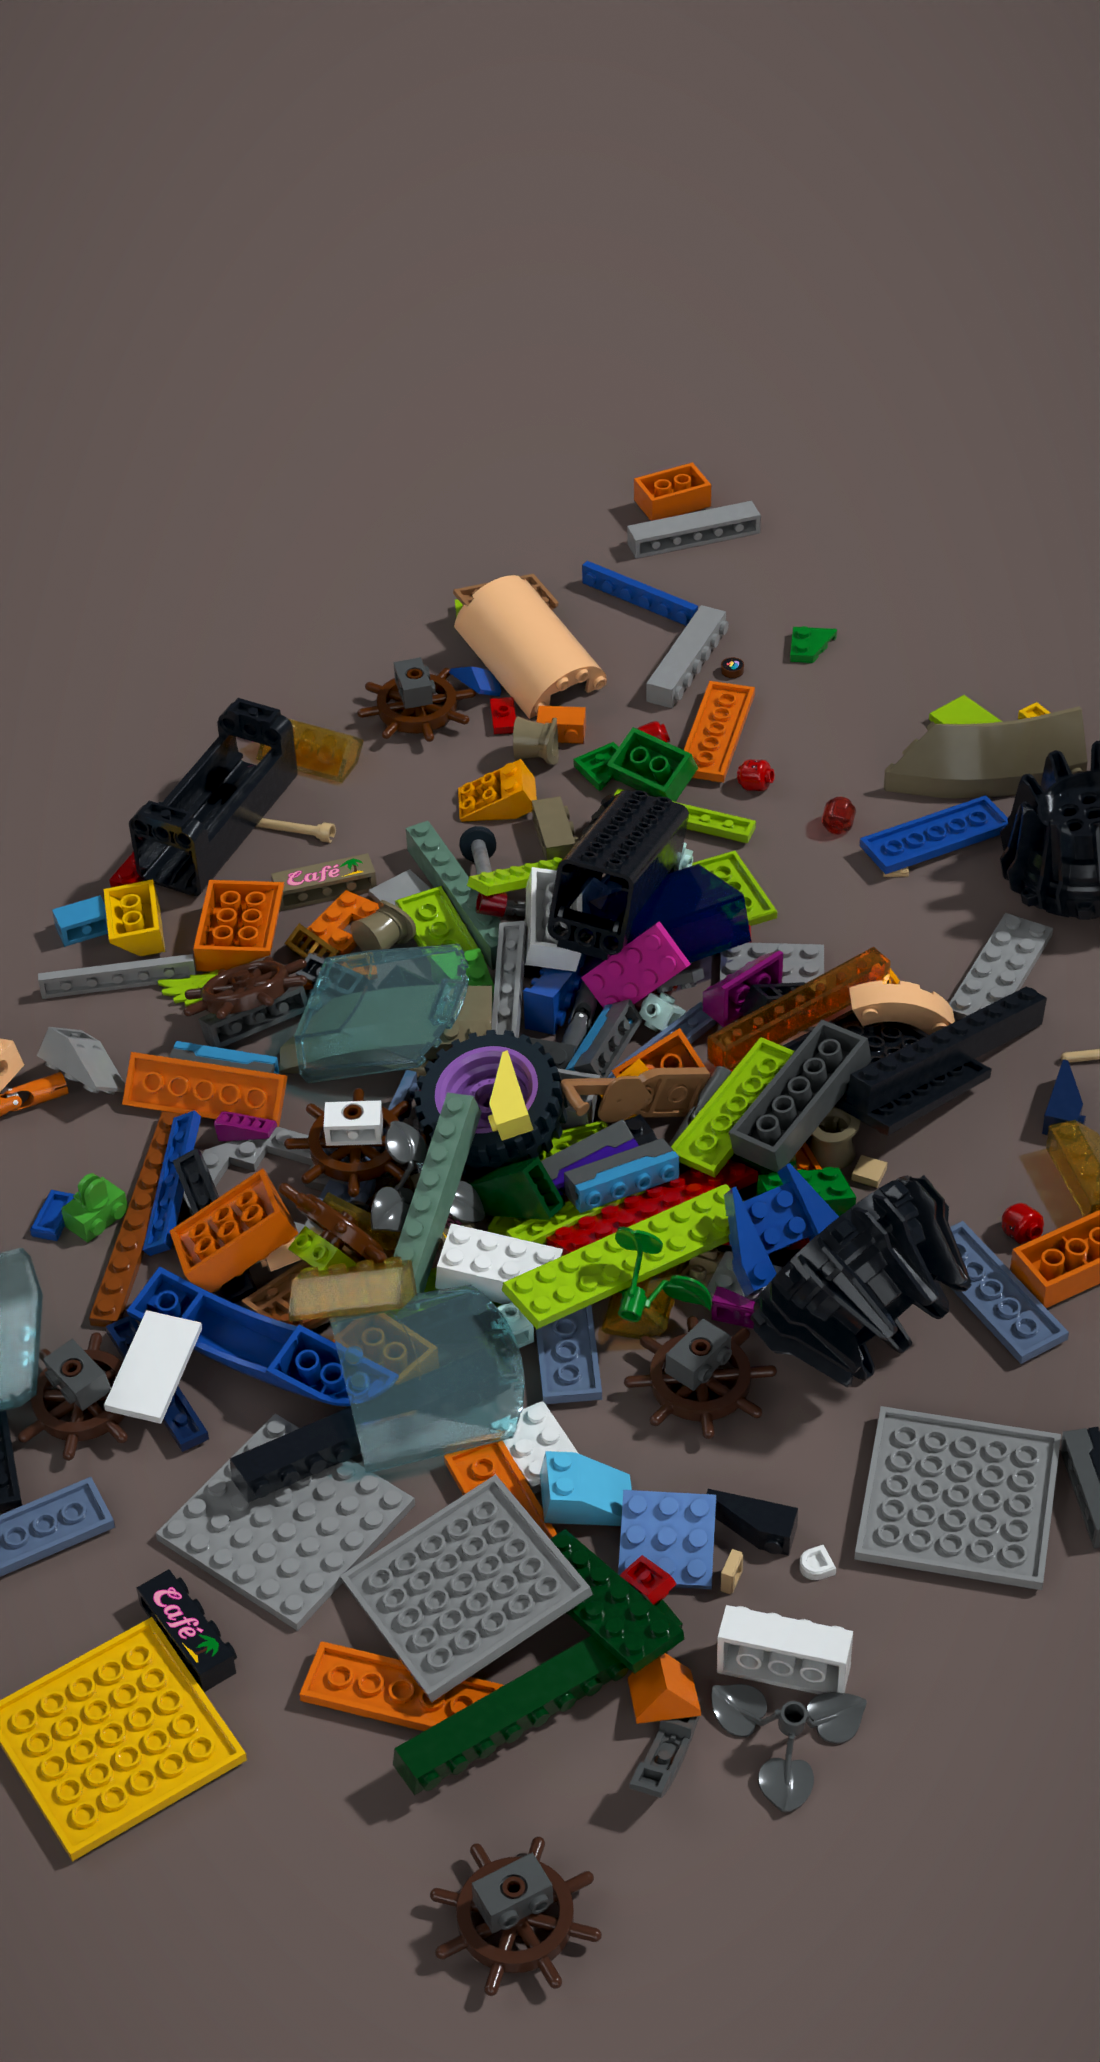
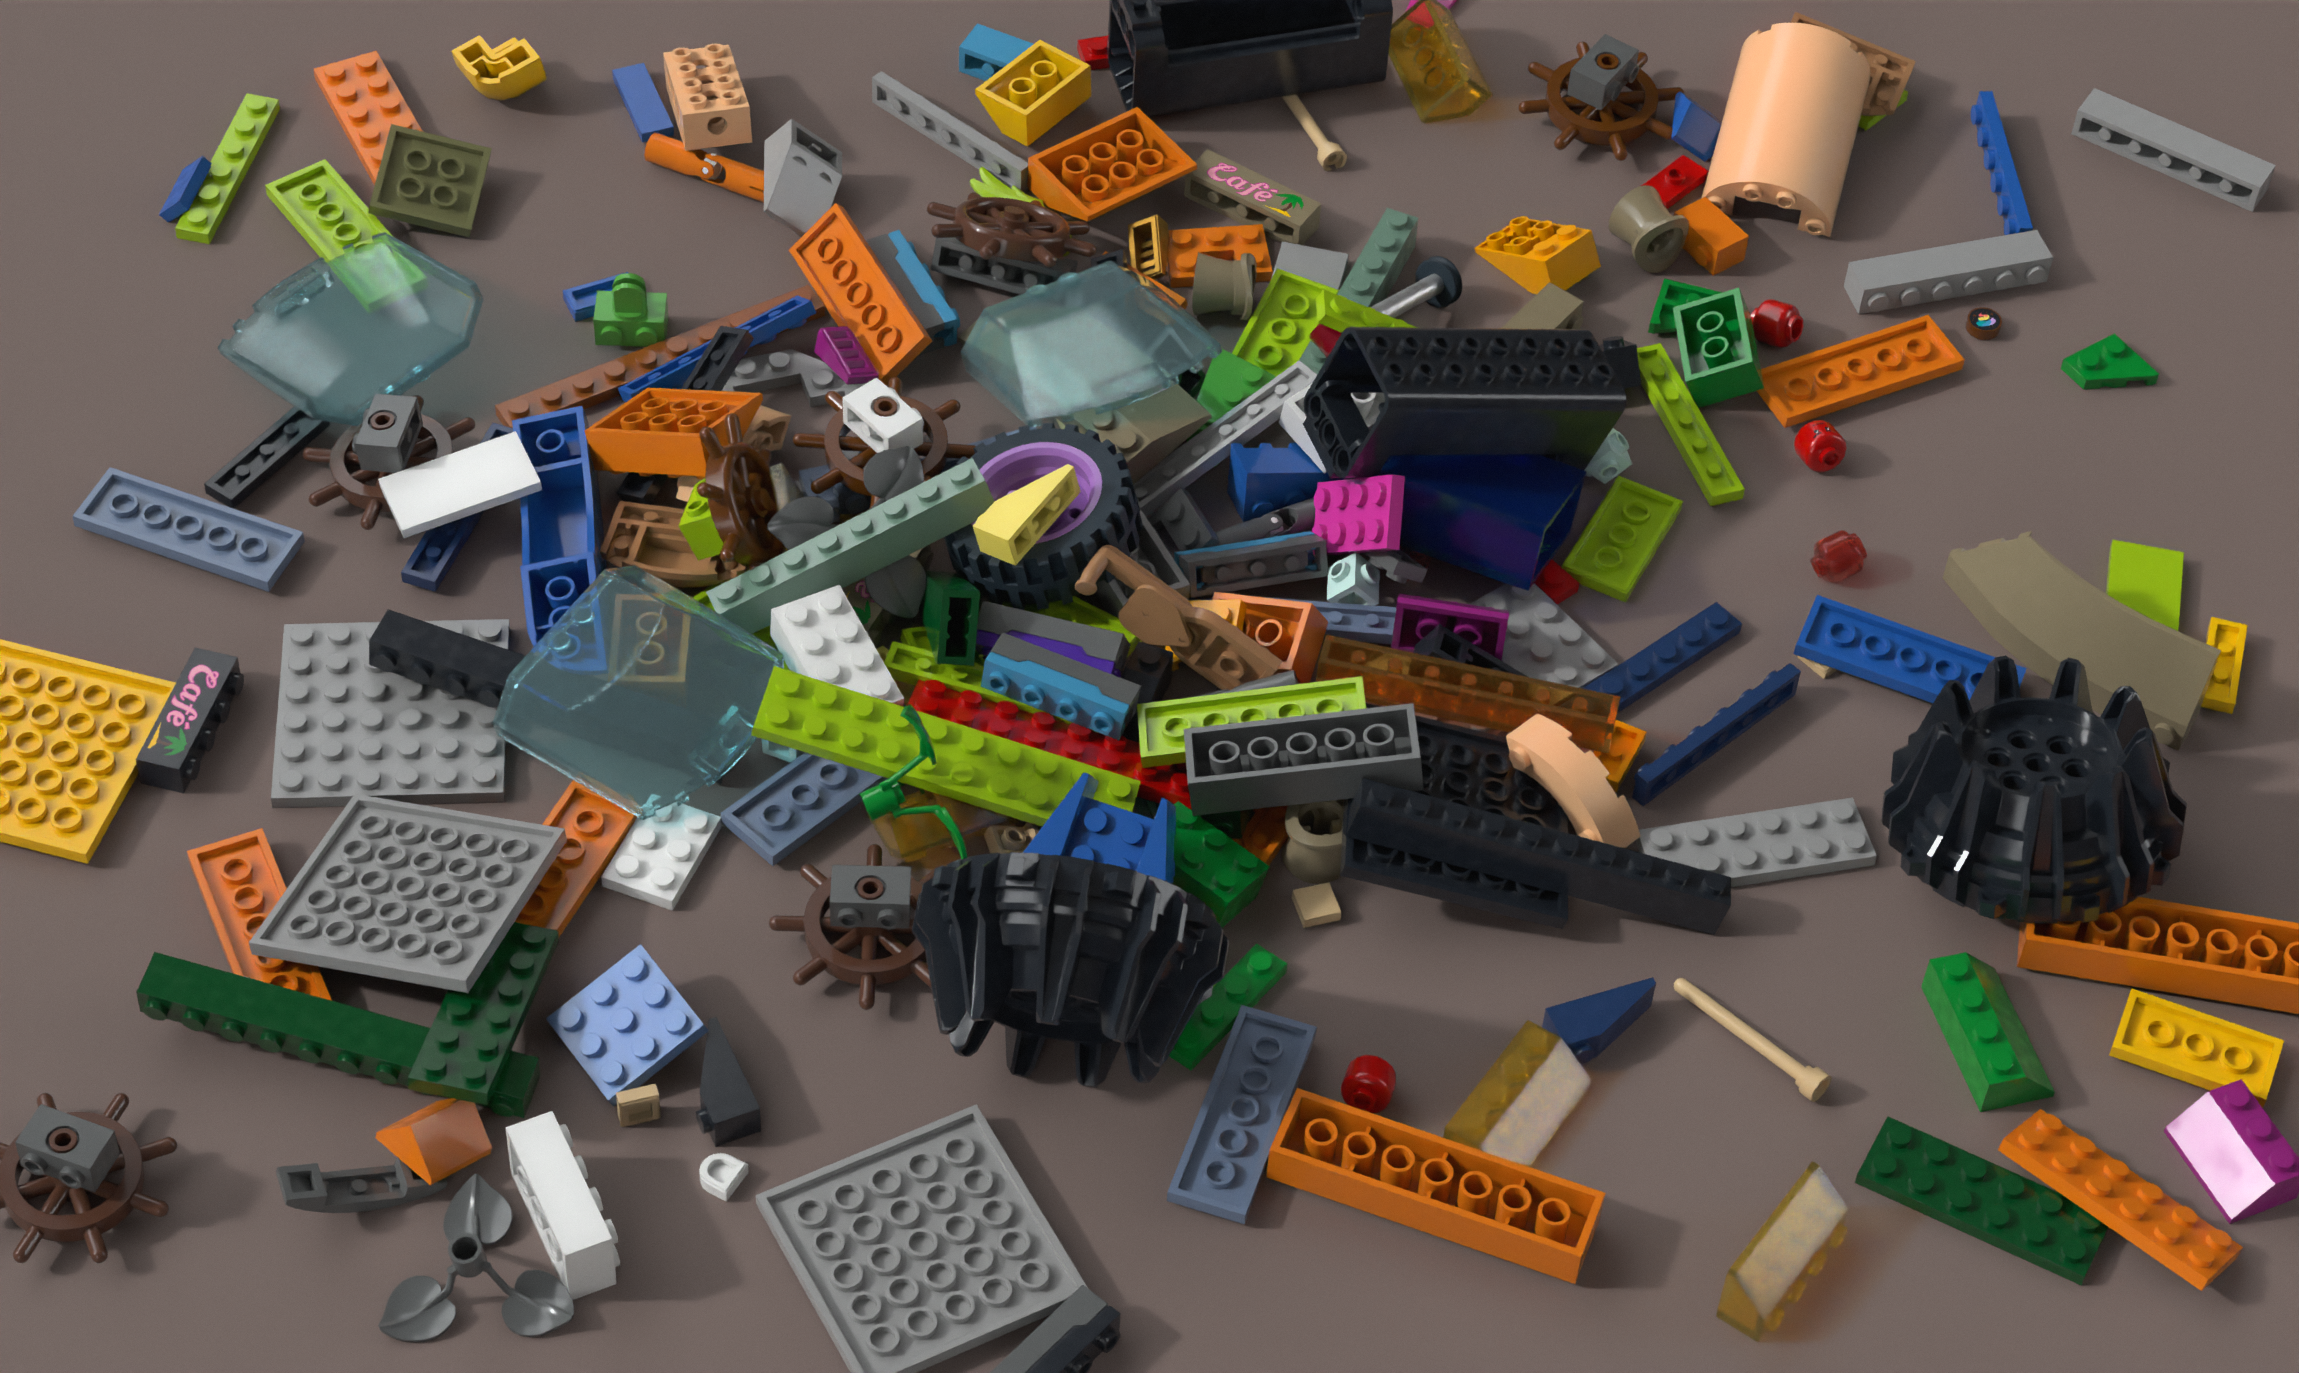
camera: 45 degrees right, 5 degrees up
clear yellow slope [289,1257,417,1322] -> none
medium azure slope [540,1451,632,1526] -> none
red plate [620,1555,677,1605] -> none
orange brick [634,462,711,521] -> none
none -> dark blue plate [1557,602,1742,736]
none -> dark blue plate [1632,663,1801,806]

